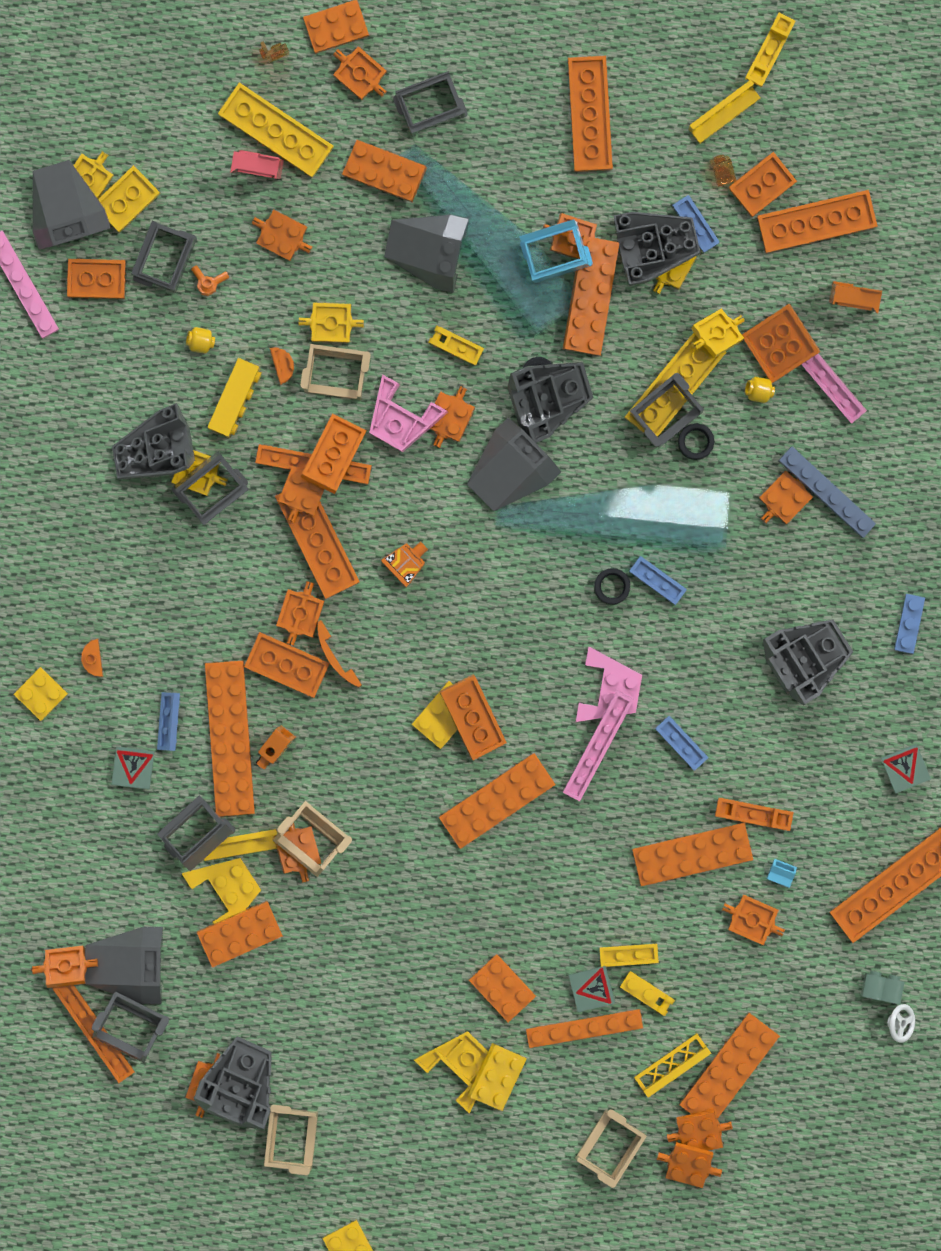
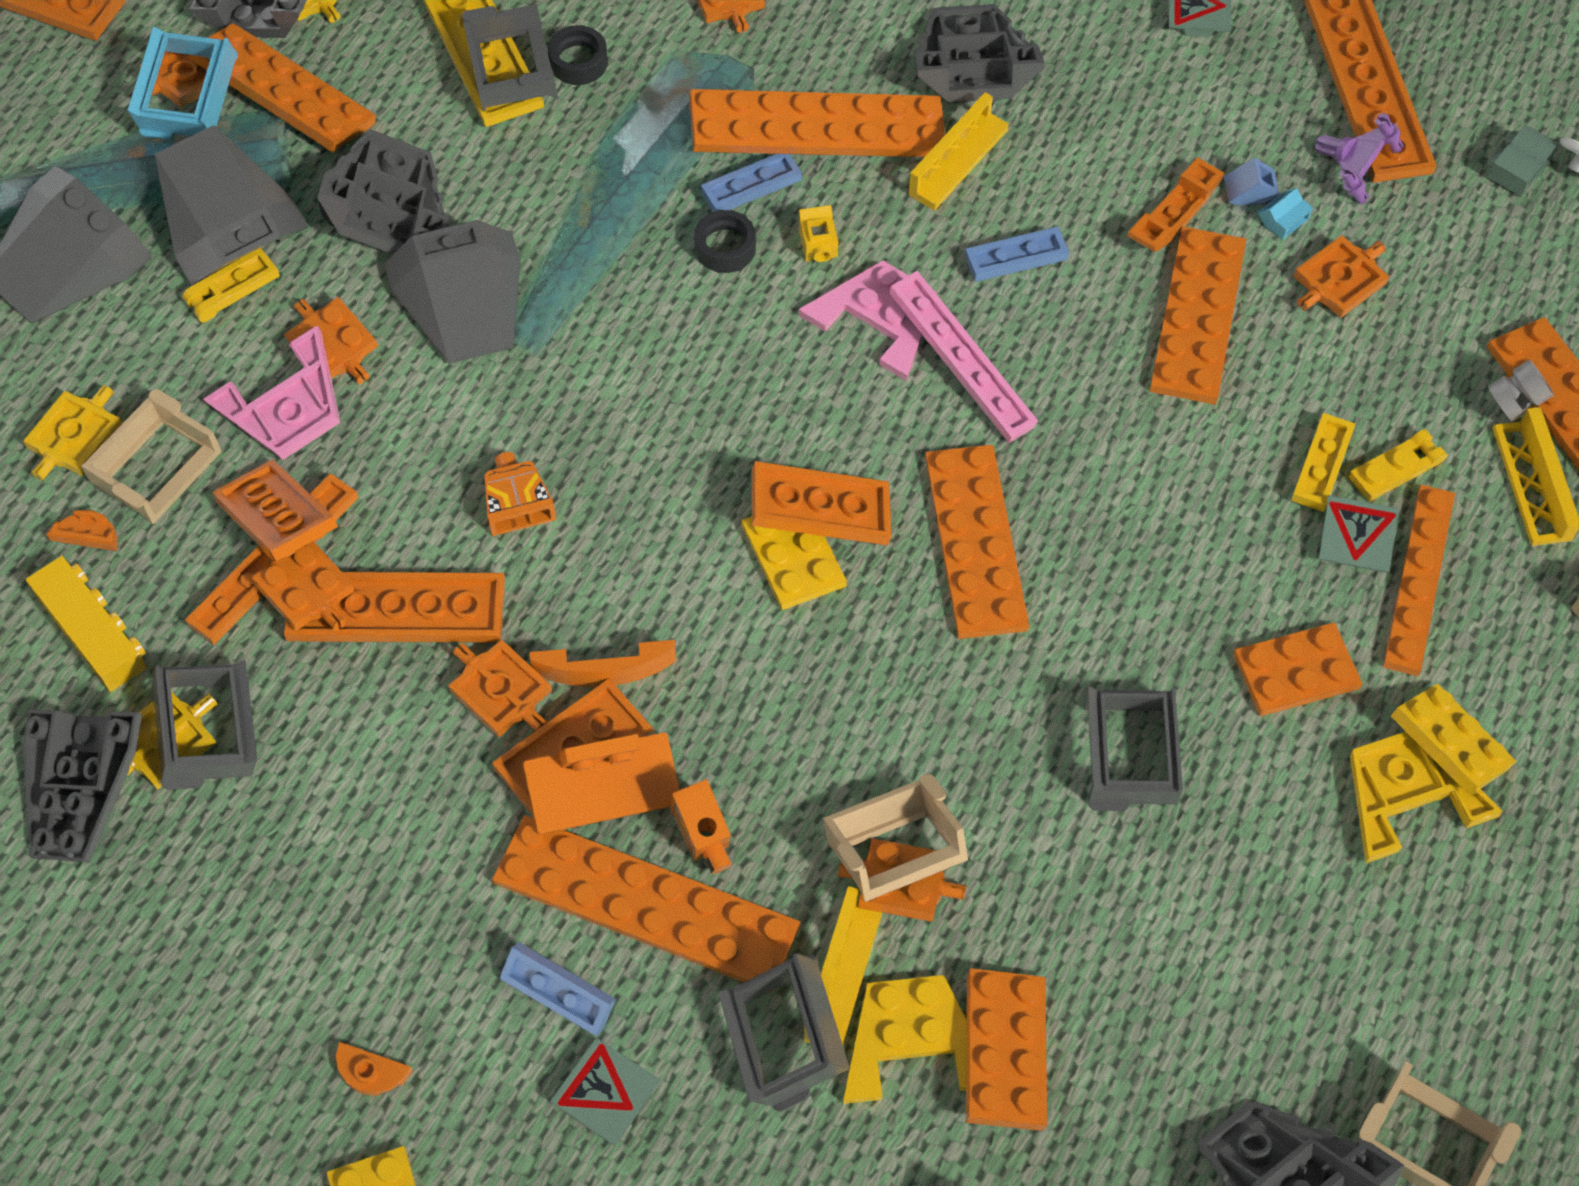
camera: 65 degrees left, 25 degrees down
none -> dark grey wedge [155,125,309,286]
none -> orange bracket [523,733,680,835]
none -> orange plate [689,89,945,157]
none -> yellow window [799,205,839,262]
none -> yellow fence [909,92,1009,211]
none -> dark grey piece [1083,686,1183,811]
none -> medium blue brick [1224,157,1279,205]
none -> medium lavender axle [1315,113,1404,204]
none -> light grey wheel [1488,359,1554,422]

